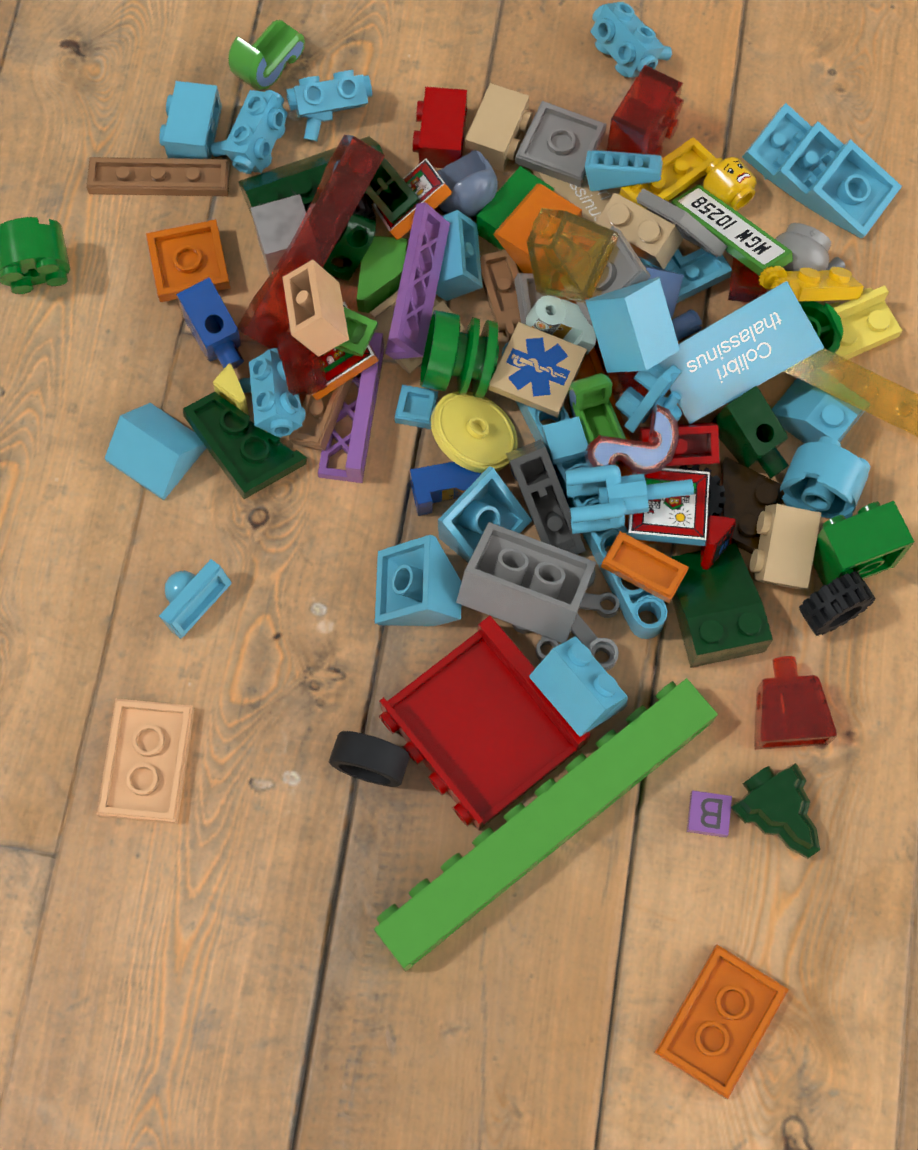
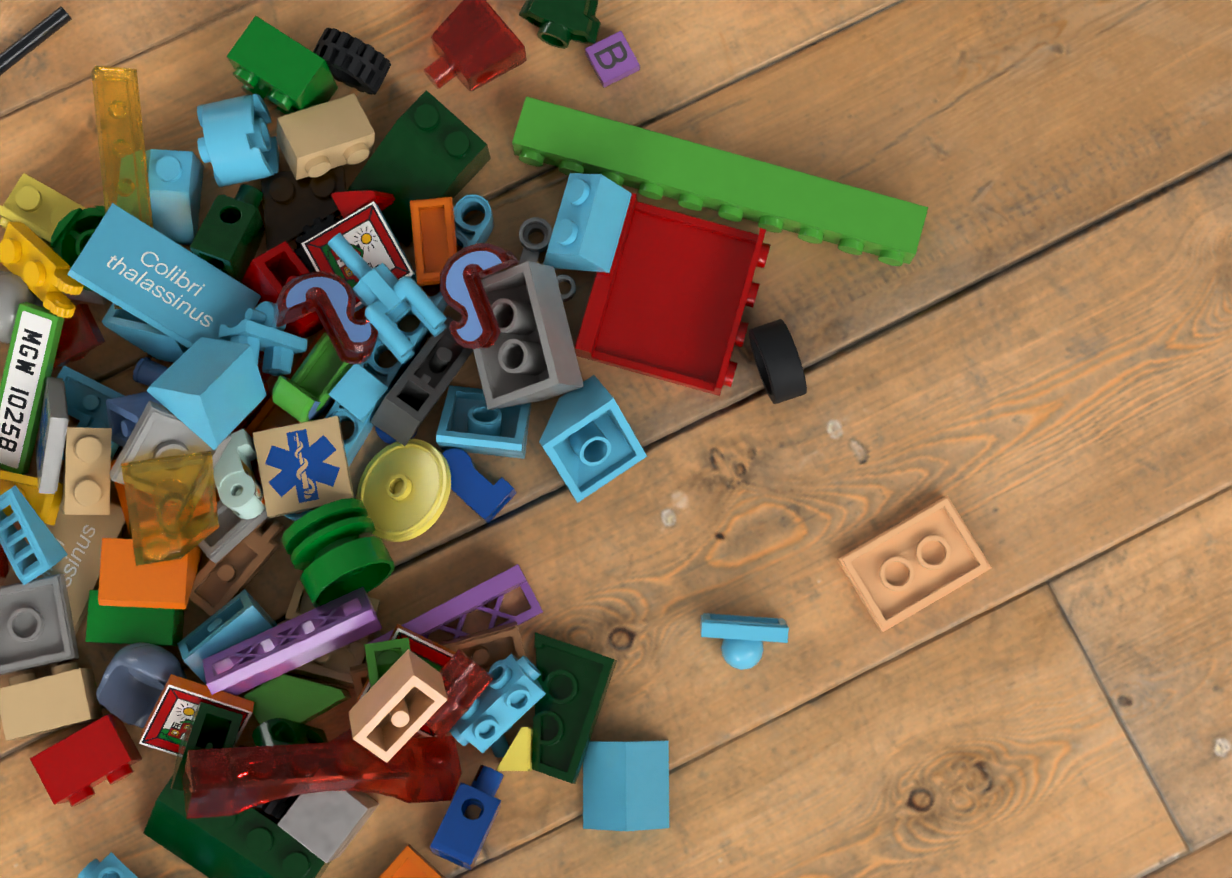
camera: 125 degrees left, 10 degrees up
medium azure tile [395,385,438,429] -> none
none -> clear red animal [440,243,519,350]

